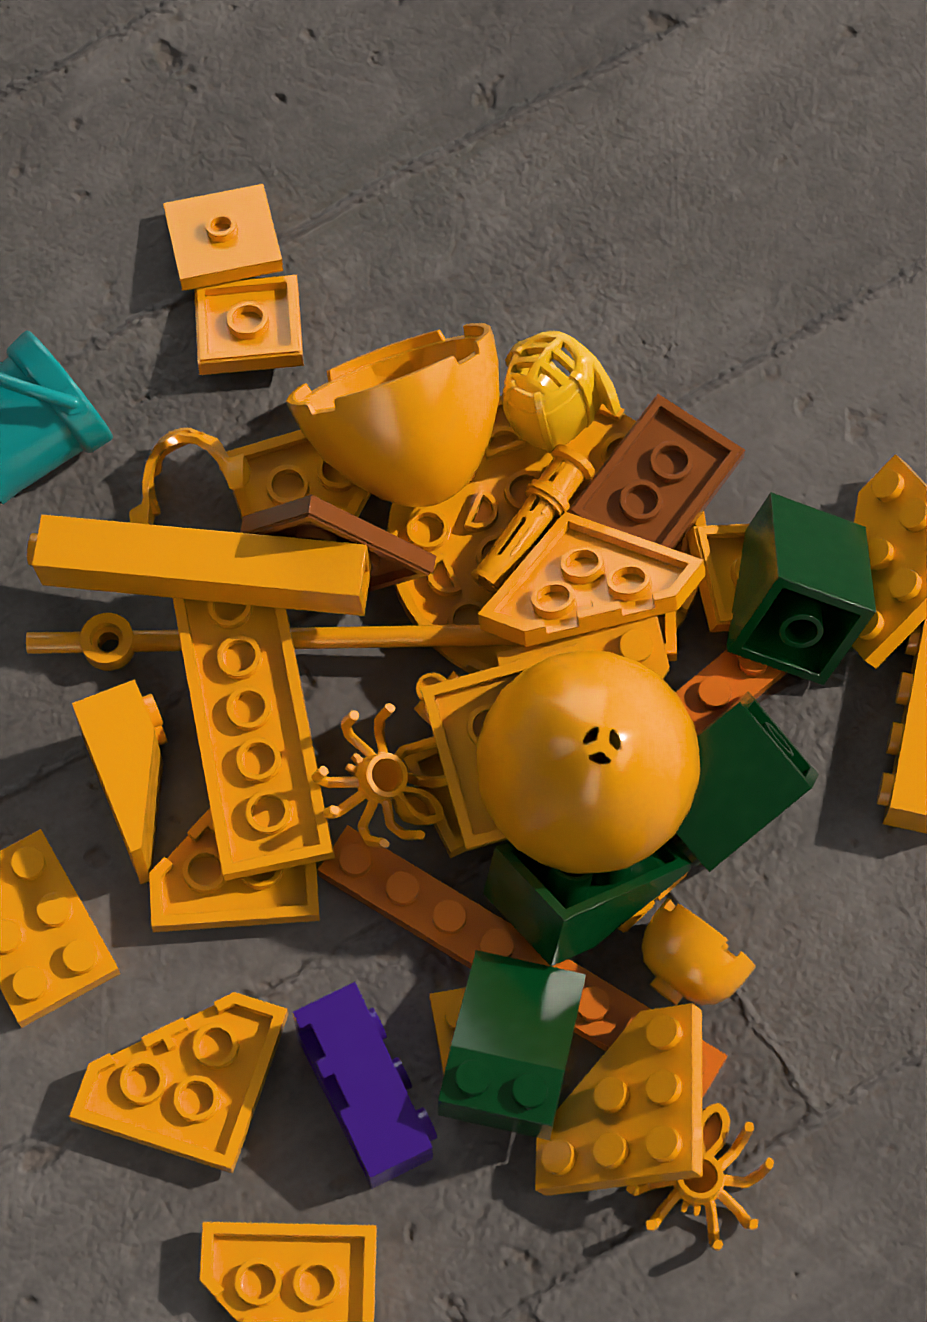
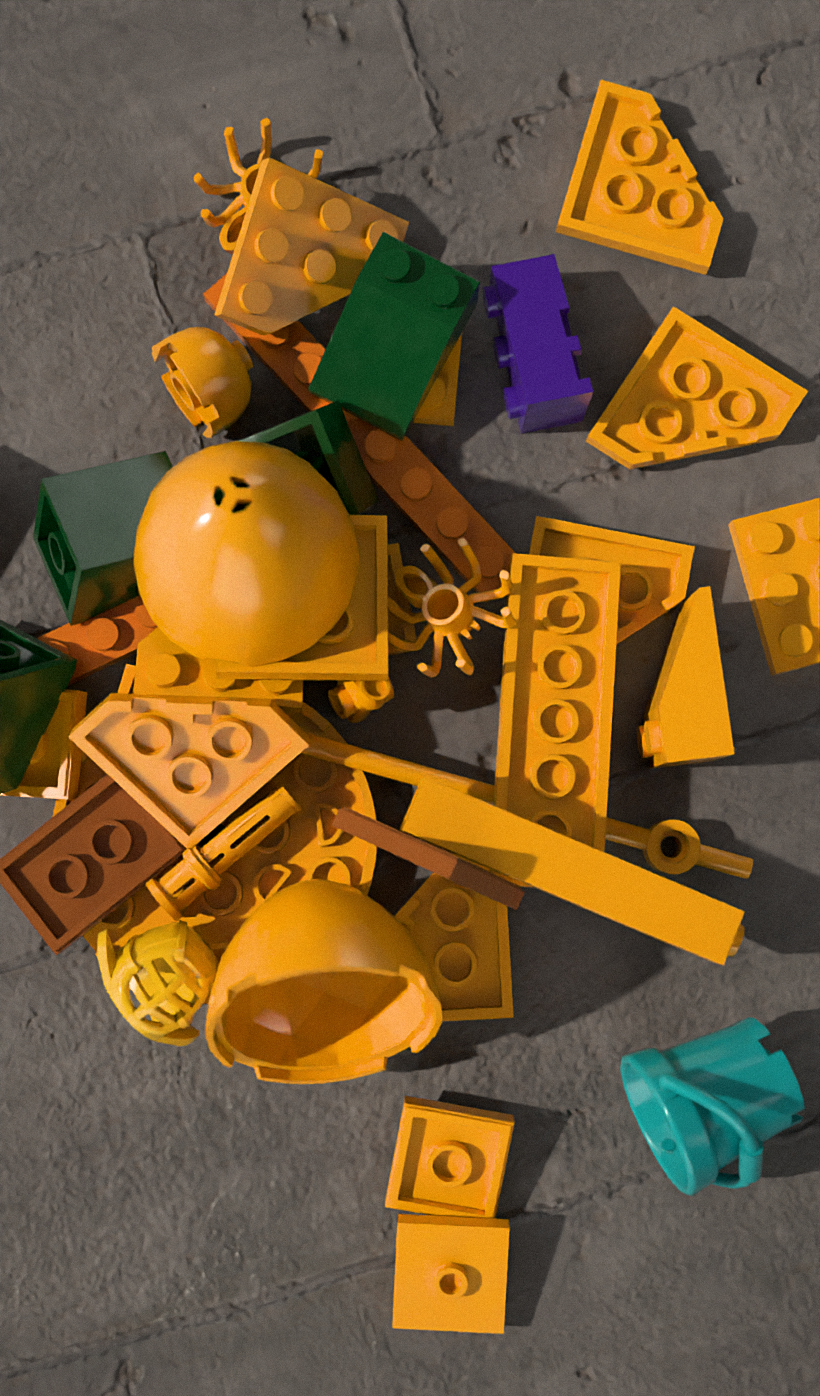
camera: 160 degrees left, 15 degrees up
light orange helmet [129,427,251,525] -> none

